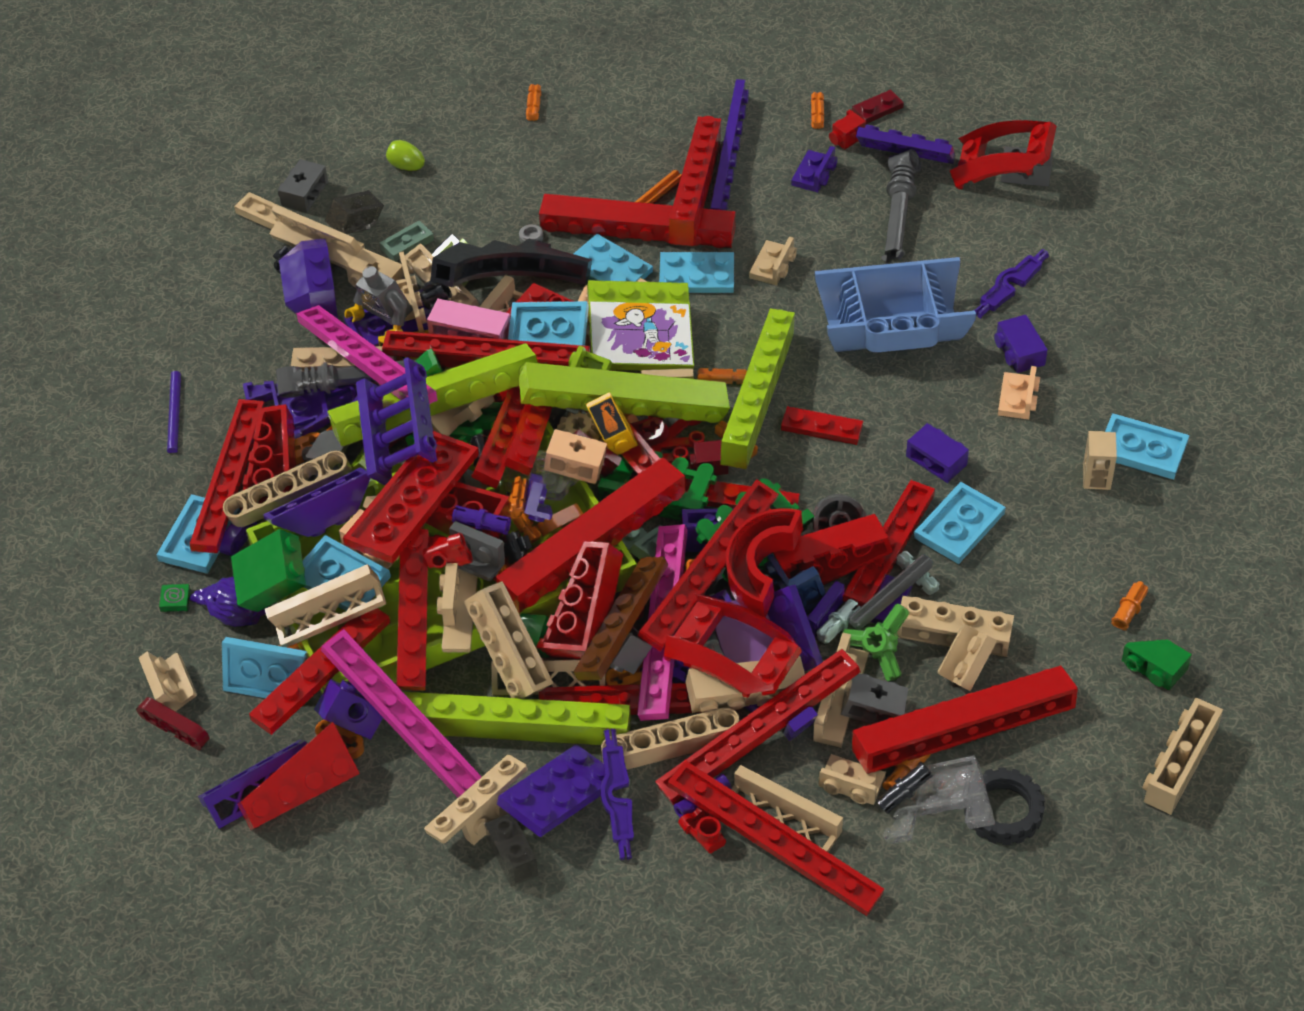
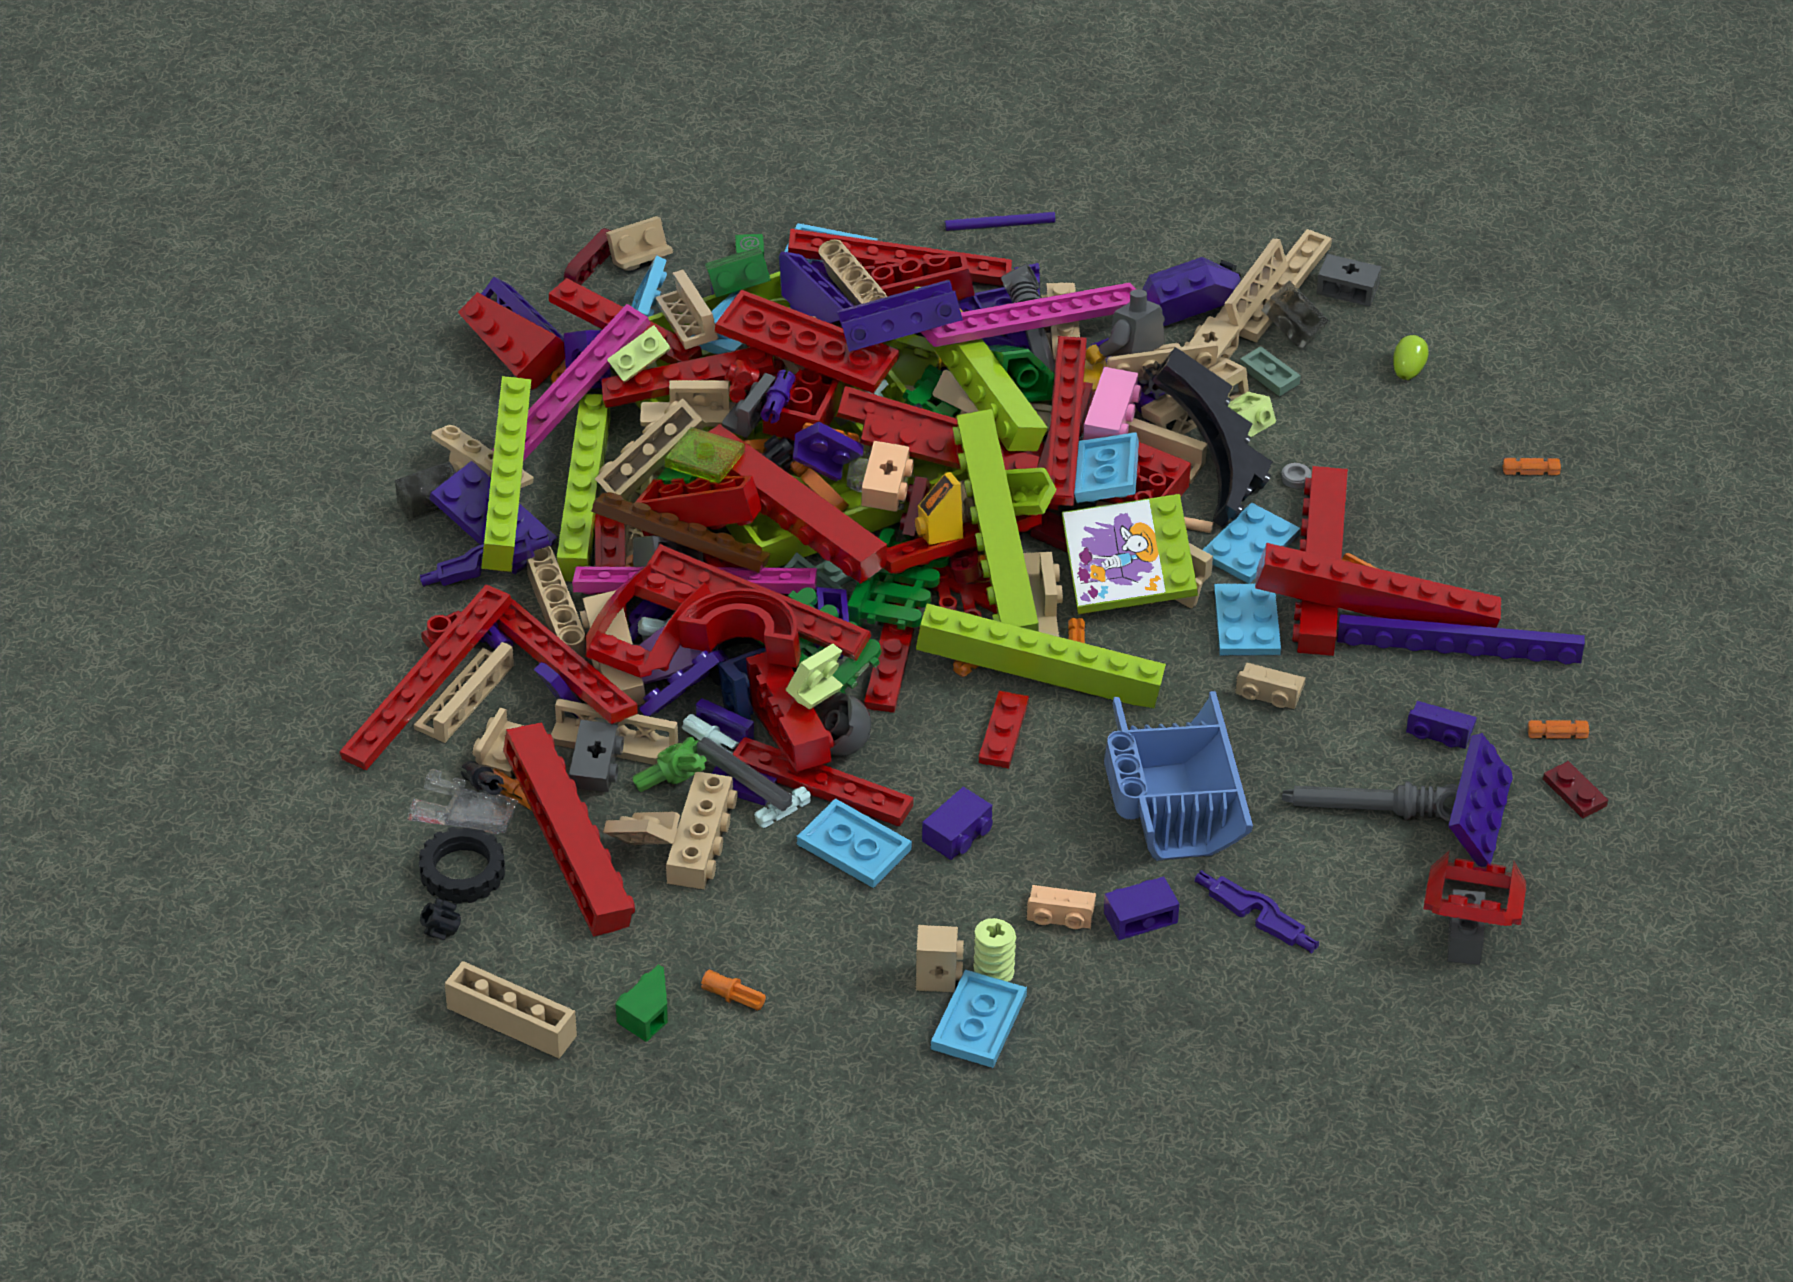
camera: 85 degrees right, 5 degrees down
red brick [829,110,866,150] -> none
none -> black gear [420,898,461,940]
none -> lime brick [481,376,531,572]
none -> yellowish green bracket [607,325,671,382]
none -> clear neon green plate [665,427,745,483]
none -> yellowish green bracket [785,644,843,709]
none -> yellowish green piece [973,918,1016,982]

